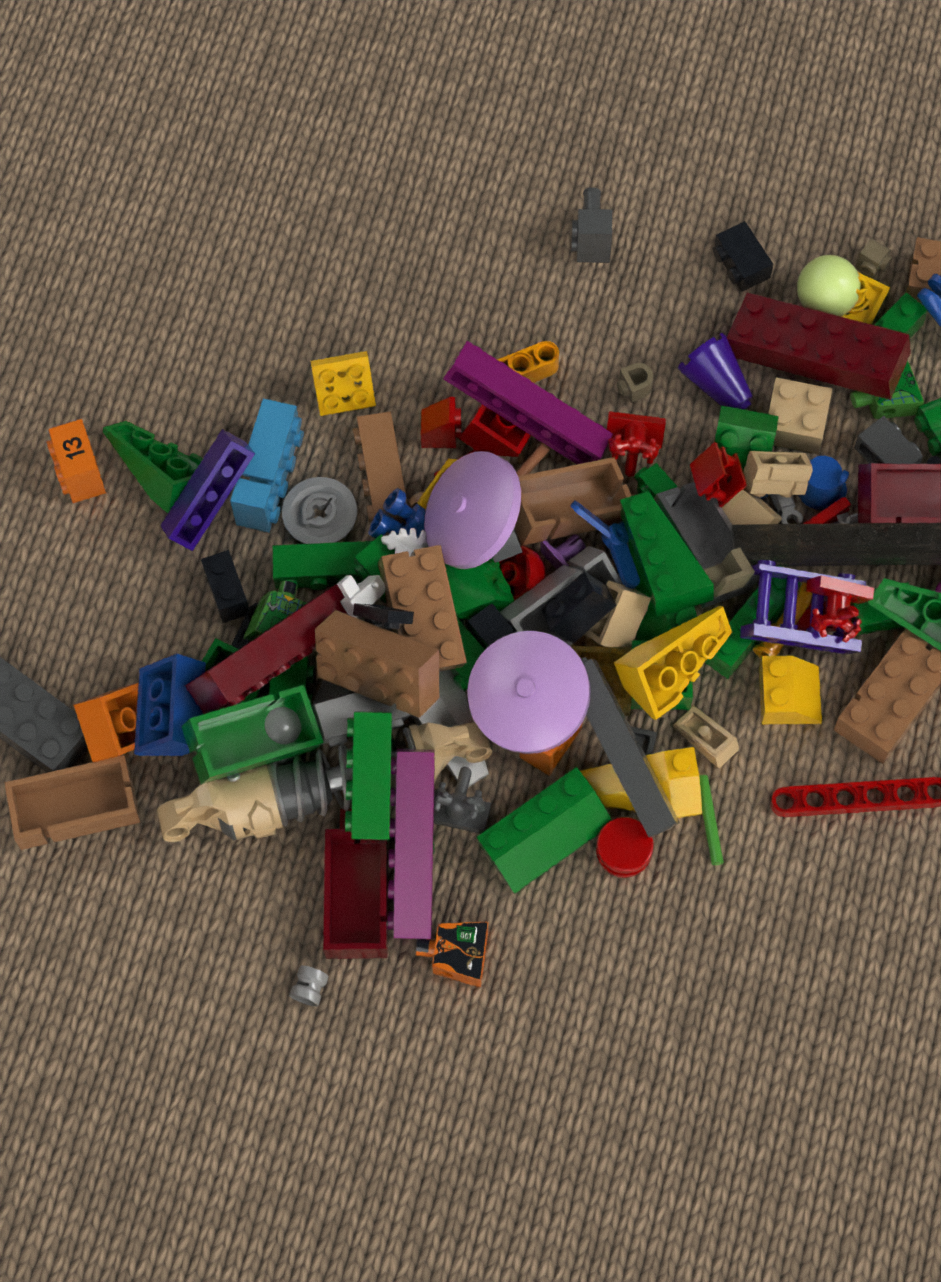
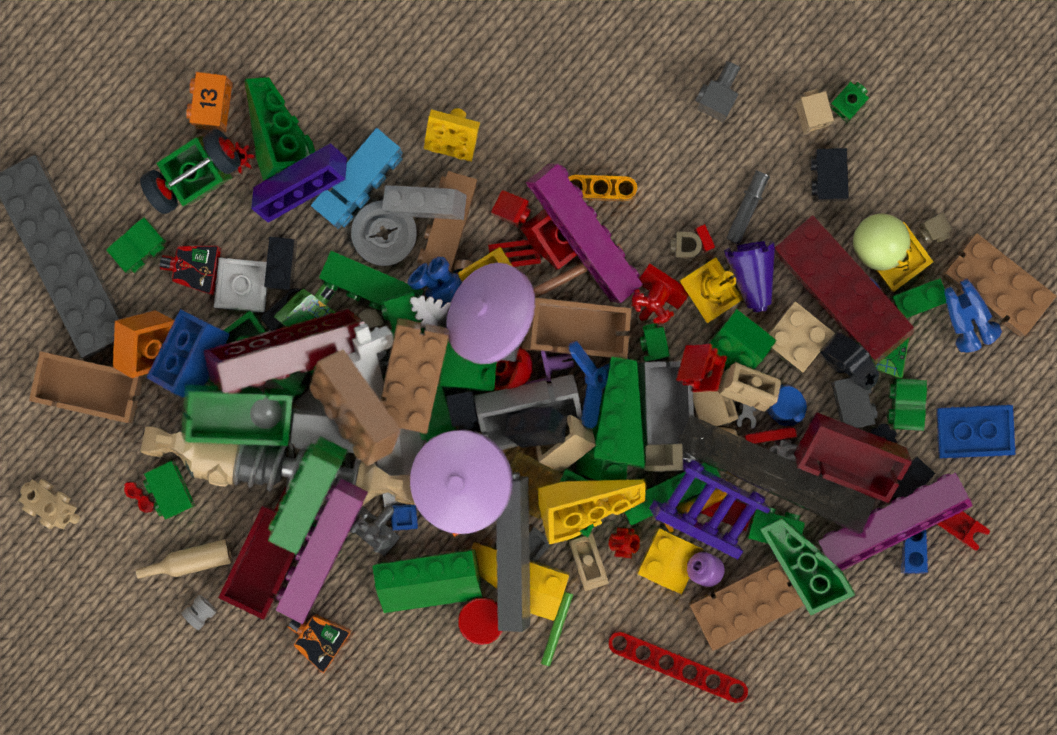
camera: 30 degrees right, 20 degrees up
black plate [353,603,414,629] -> none
red piece [806,575,874,642] -> none
none -> tan brick [19,479,80,529]
none -> green brick [106,217,166,274]
none -> red piece [124,481,155,513]
none -> tan piece [136,539,232,579]
none -> brick [140,129,240,214]
none -> green brick [143,461,196,520]
none -> black torso [160,246,222,295]
none -> white tile [214,258,267,313]
none -> red gear [235,142,255,174]
none -> light grey brick [382,185,467,220]
none -> blue tile [391,504,418,531]
none -> red gear [609,527,640,558]
none -> yellow plate [680,257,743,323]
none -> medium lavender head [687,552,725,587]
none -> red tile [694,224,715,253]
none -> dark grey axle [727,170,770,244]
none -> tan brick [796,89,834,134]
none -> black piece [820,332,879,390]
none -> green brick [830,81,869,123]

